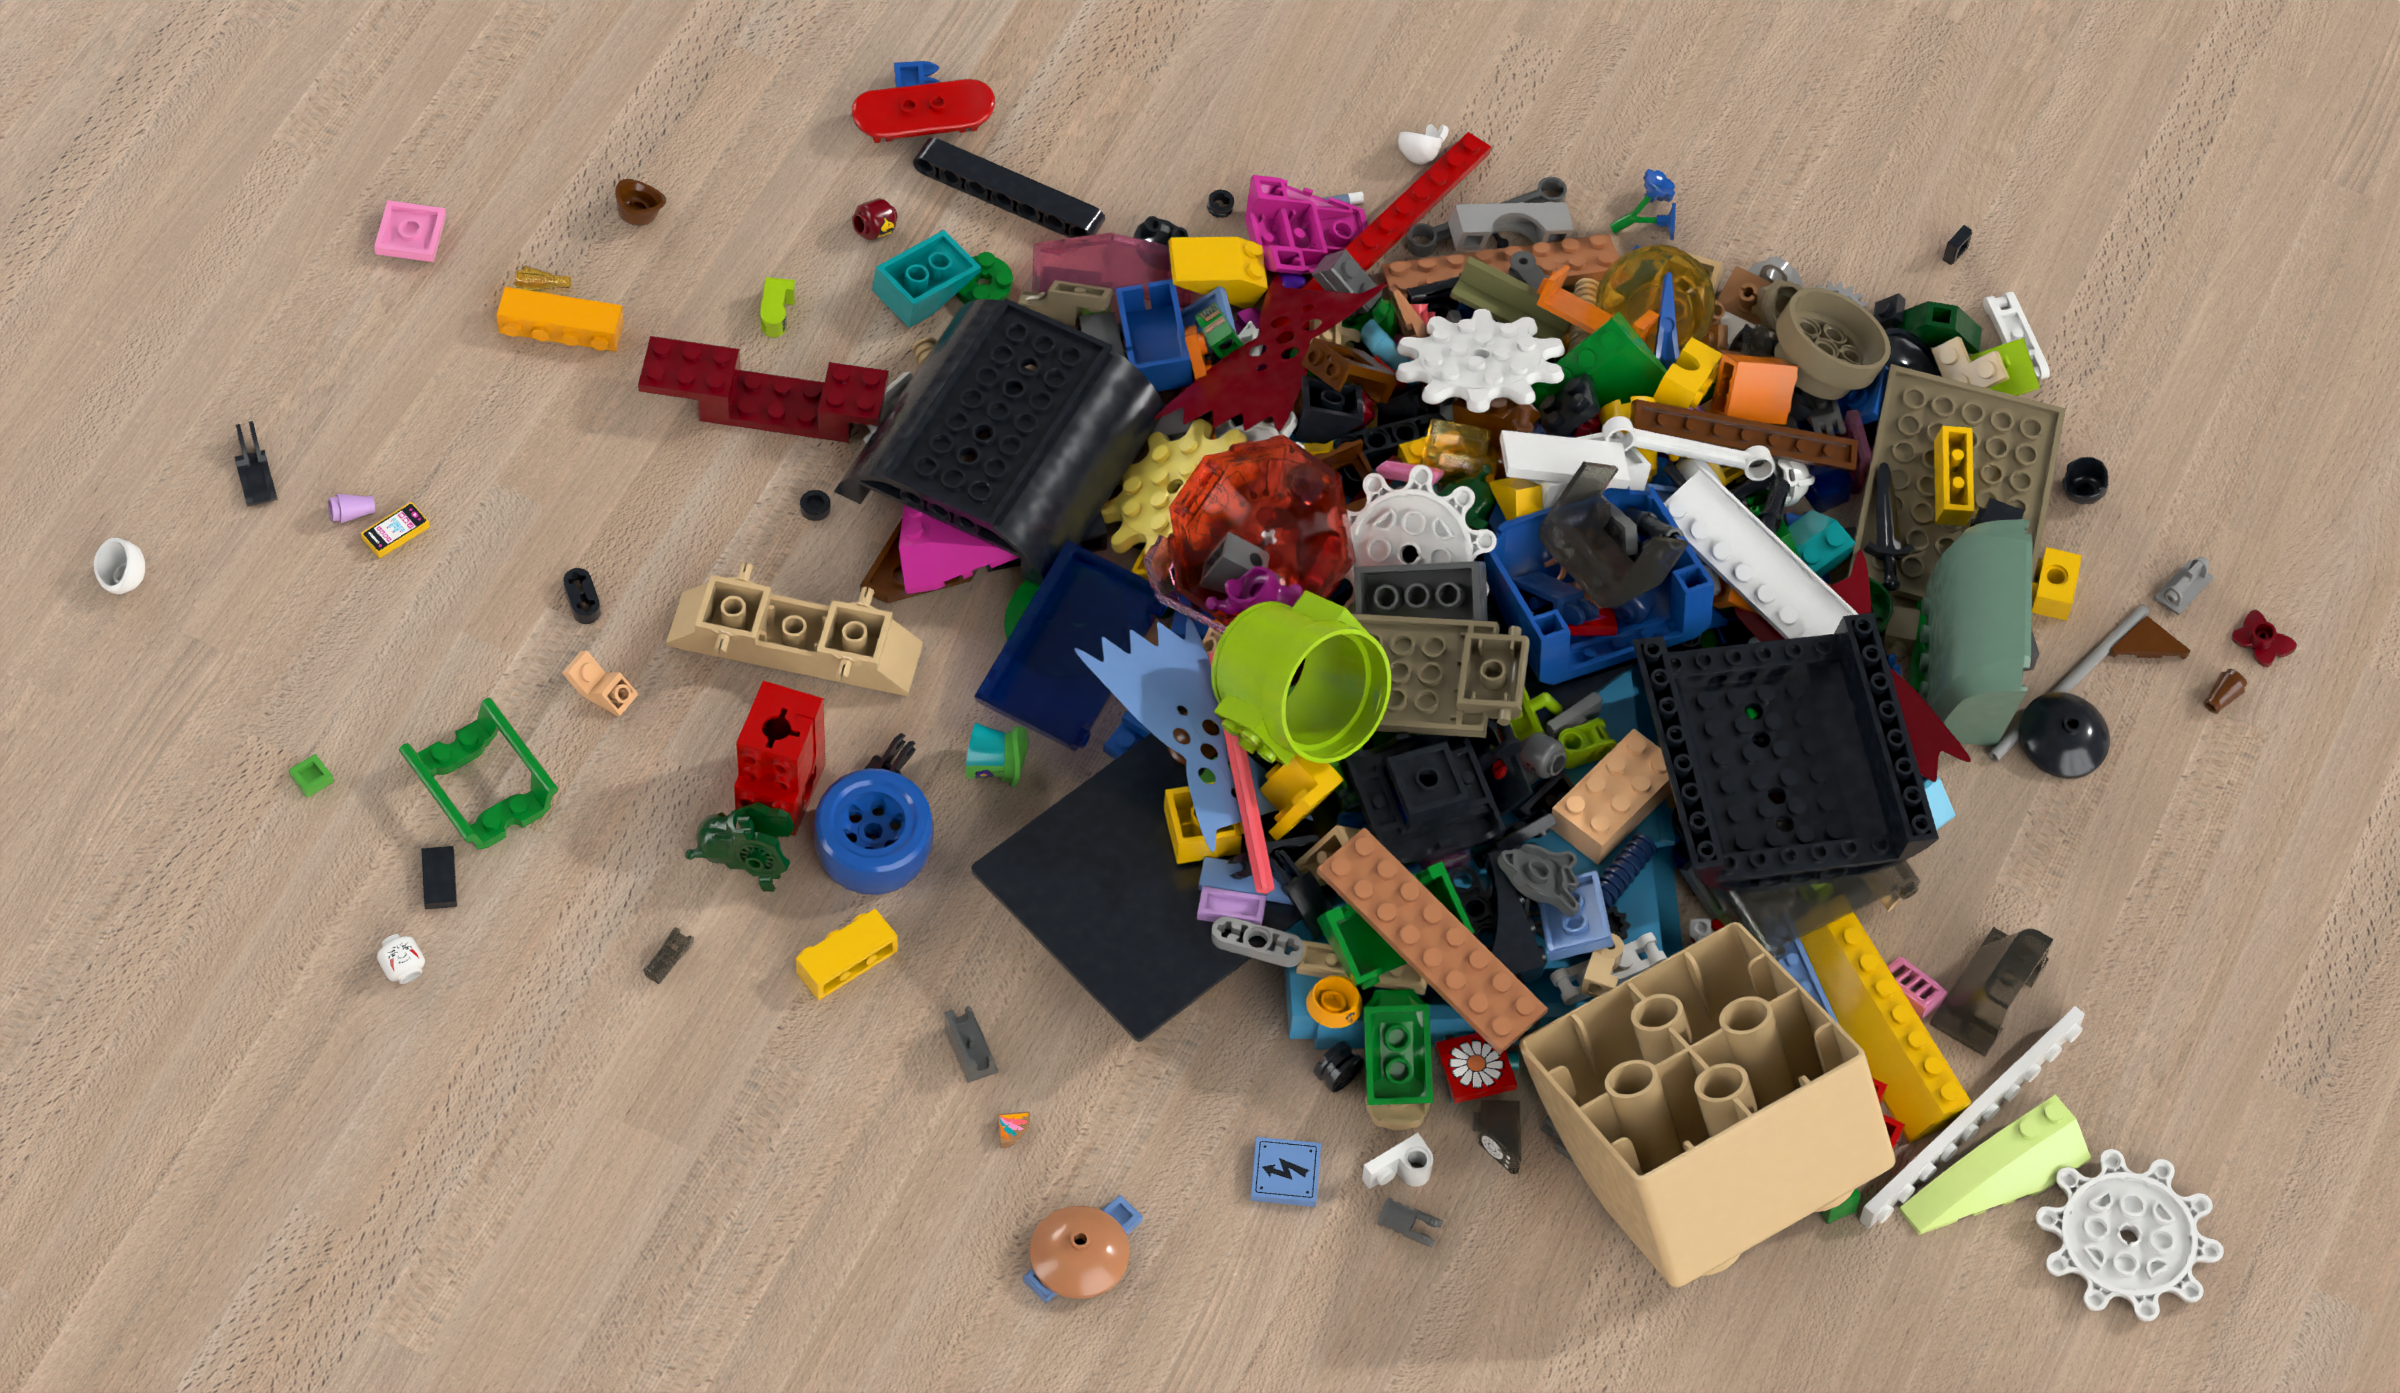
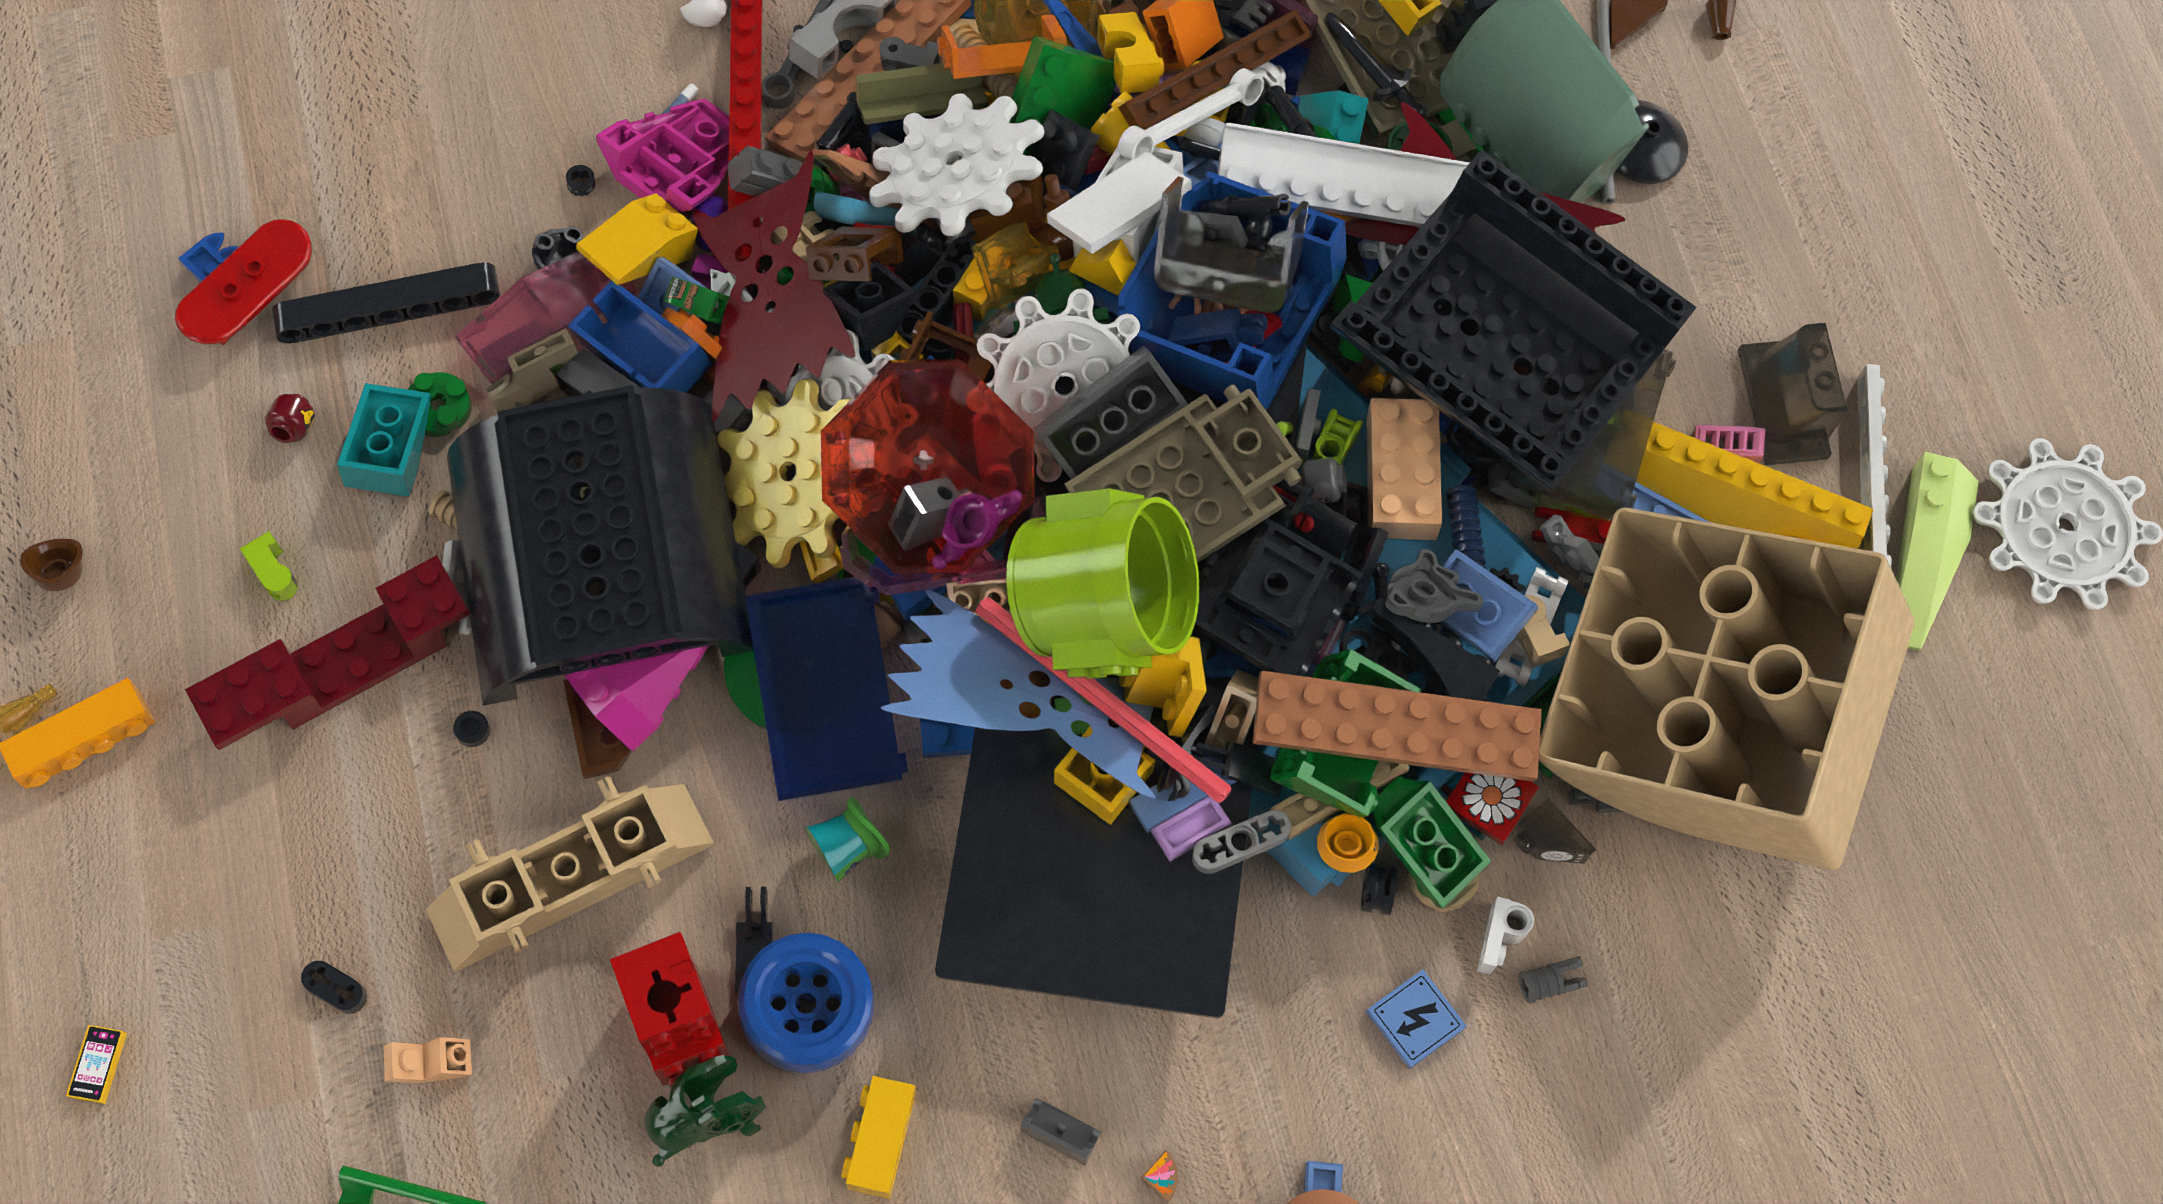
camera: 40 degrees left, 10 degrees up
lavender cone [328,494,375,524] -> none
bright pink tile [1376,460,1444,485] -> none

